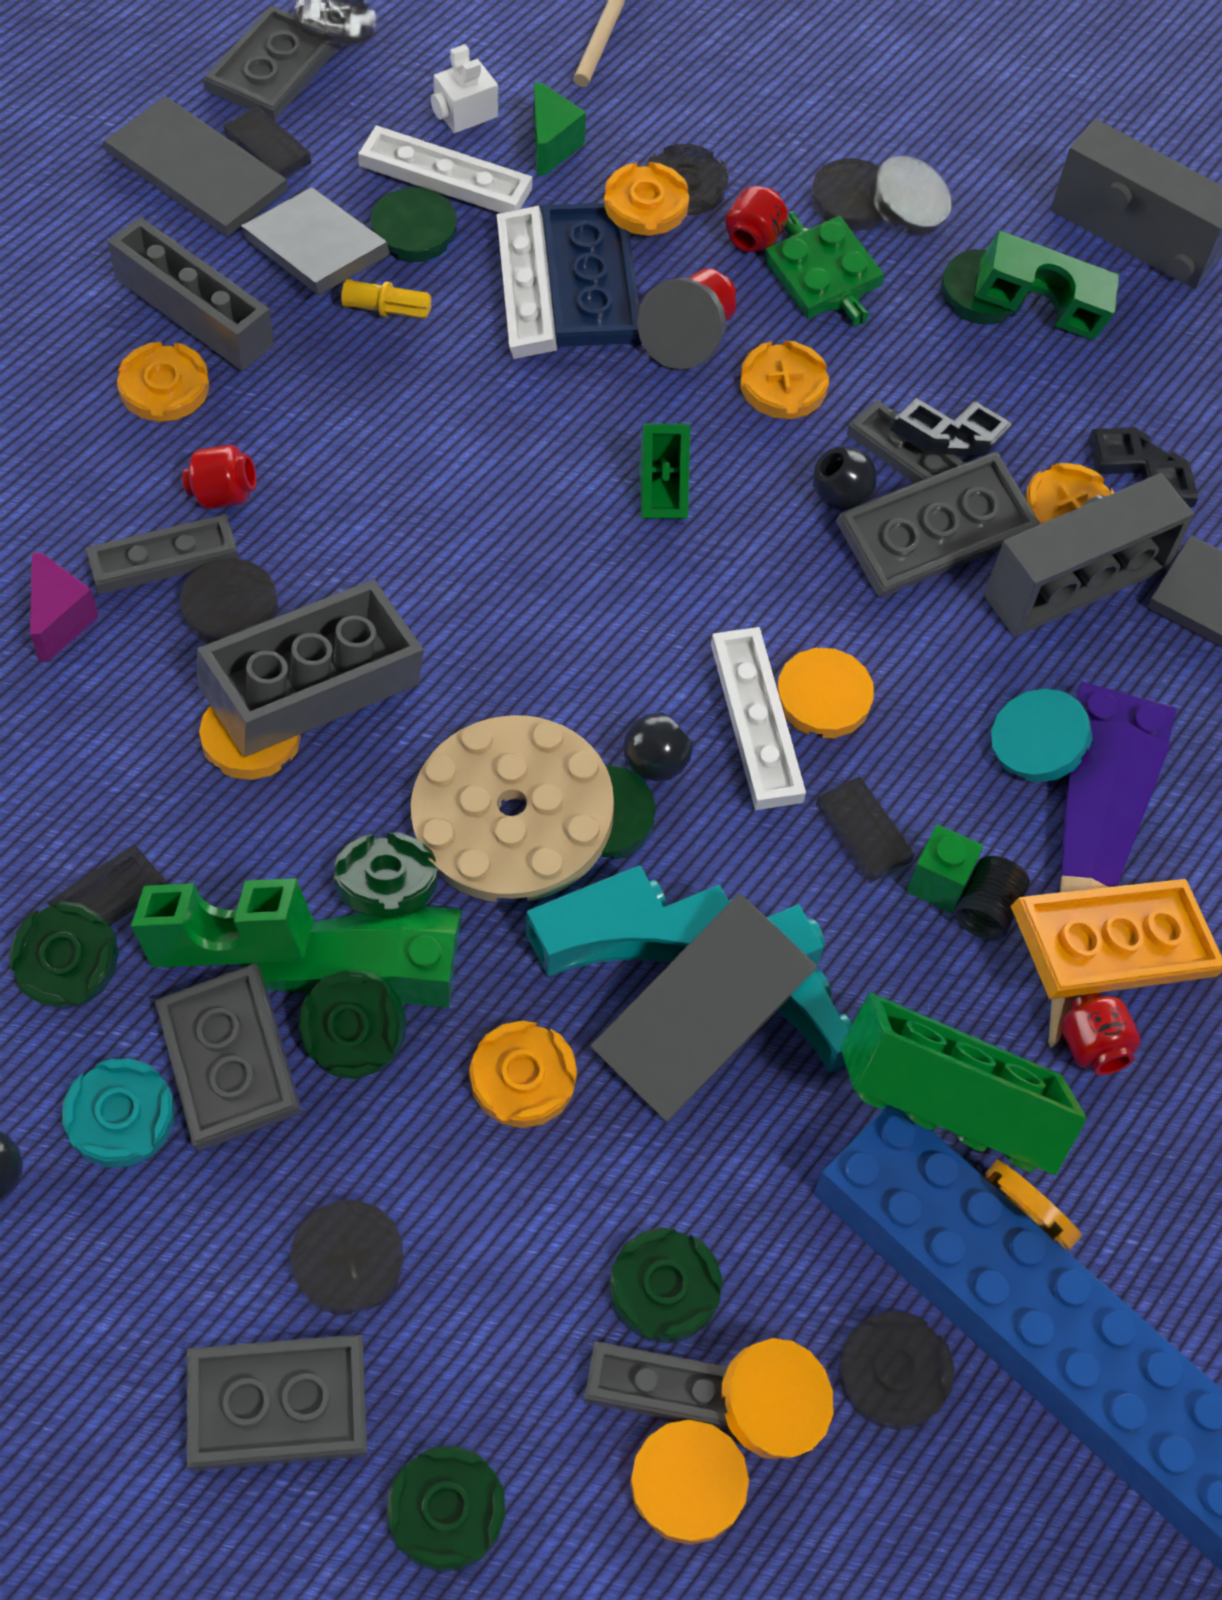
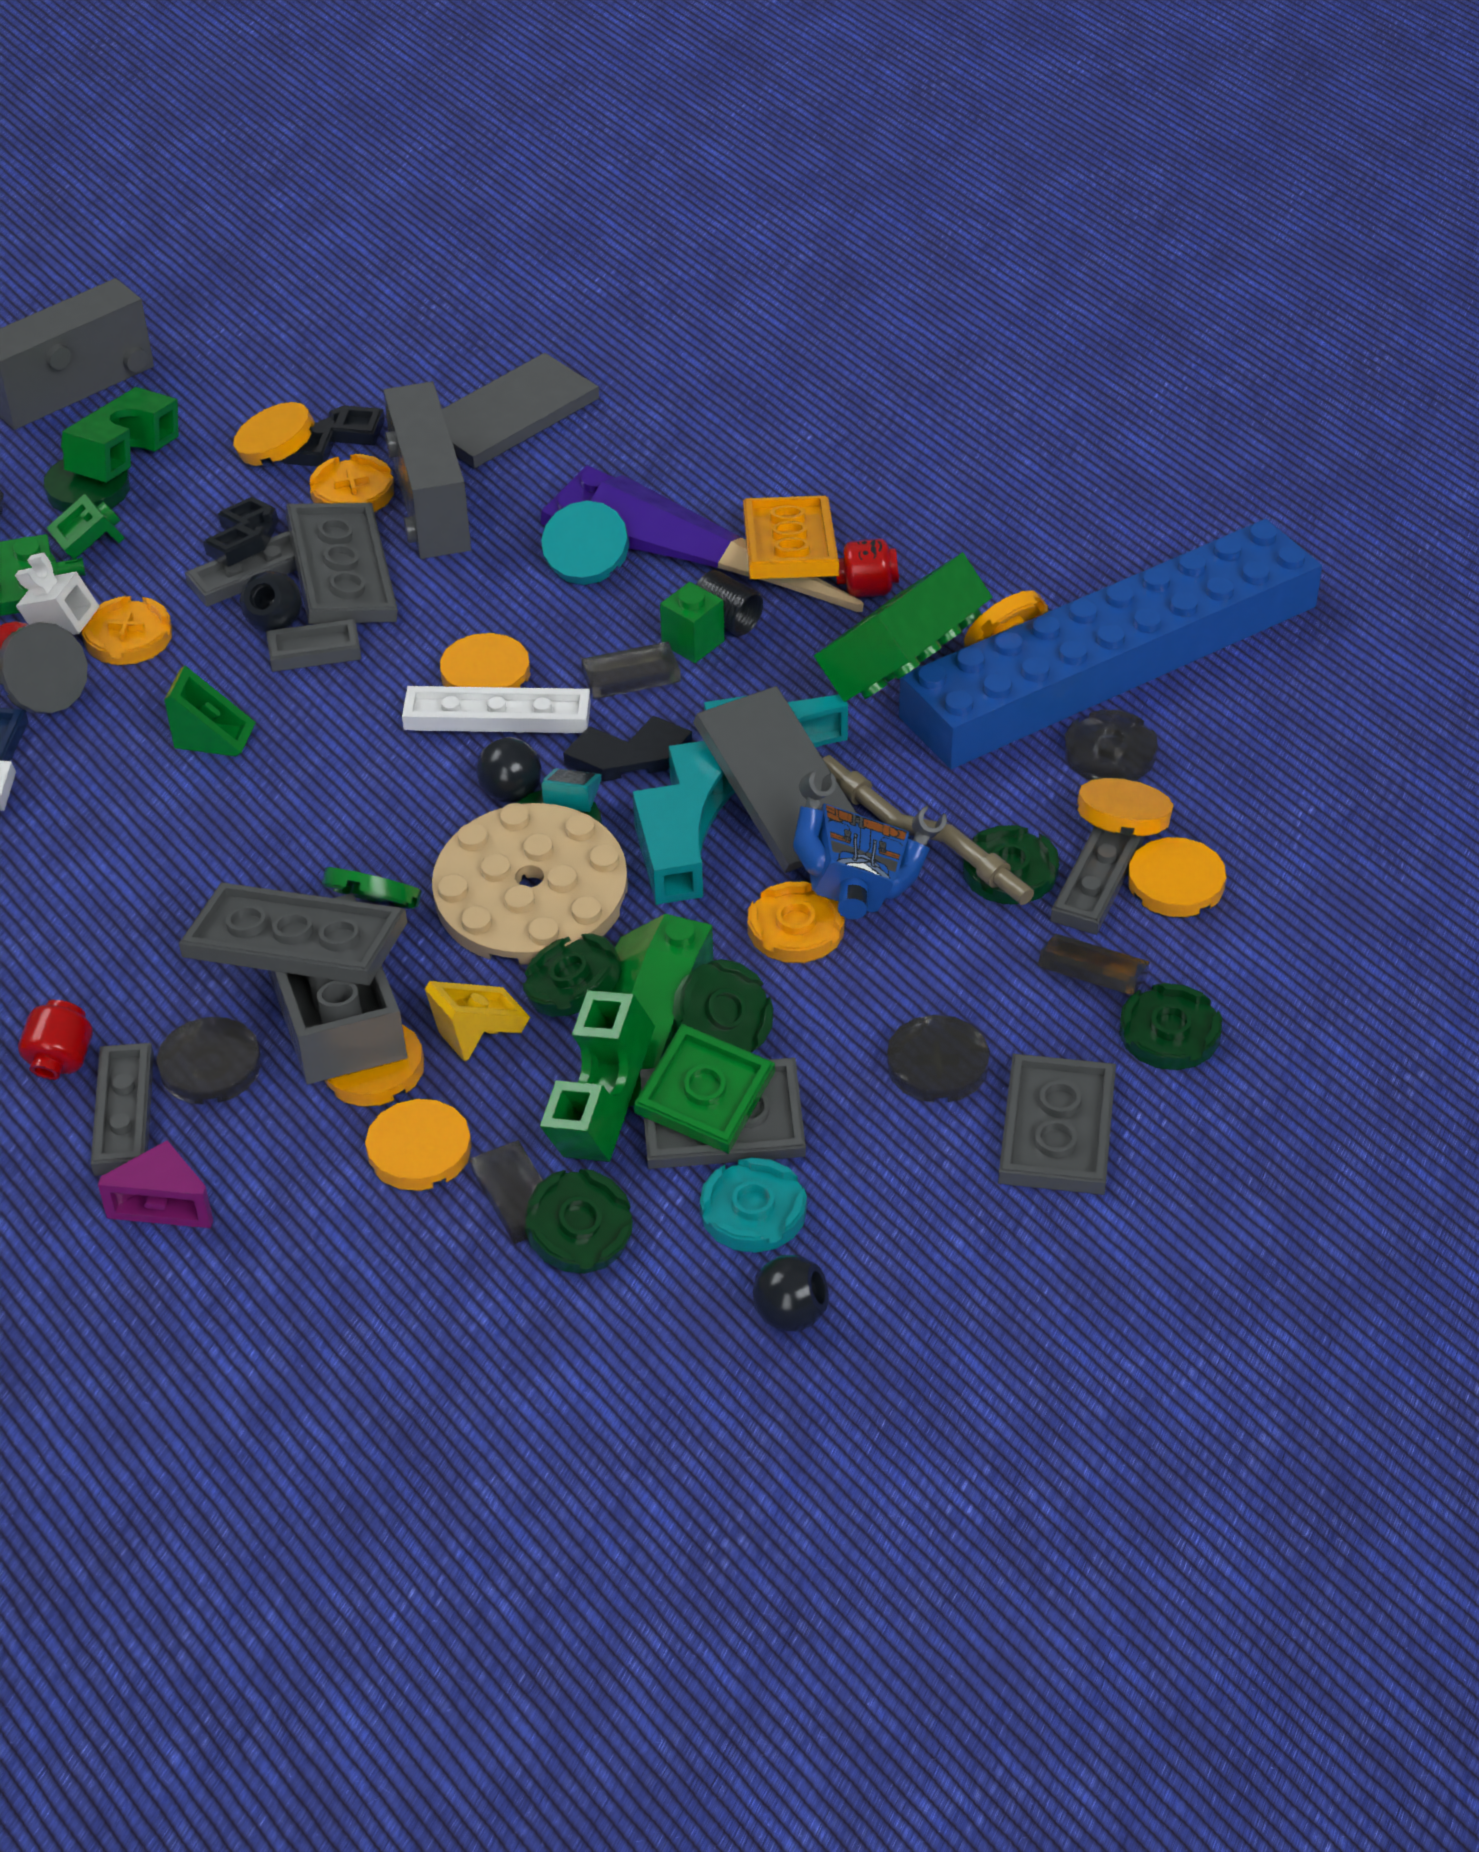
camera: 70 degrees left, 15 degrees down
none -> white brick [15,553,100,635]
none -> green bracket [47,494,125,559]
none -> dark grey tile [179,882,407,985]
none -> light orange tile [233,402,315,466]
none -> dark grey tile [266,619,361,672]
none -> green tile [322,867,422,909]
none -> light orange tile [365,1099,472,1191]
none -> yellow slope [425,981,530,1061]
none -> teal slope [541,768,602,812]
none -> black tile [563,715,693,781]
none -> green tile [634,1024,775,1154]
none -> blue torso [793,770,947,919]
none -> dark tan bar [822,755,1034,905]
none -> clear smoke tile [1038,933,1150,995]

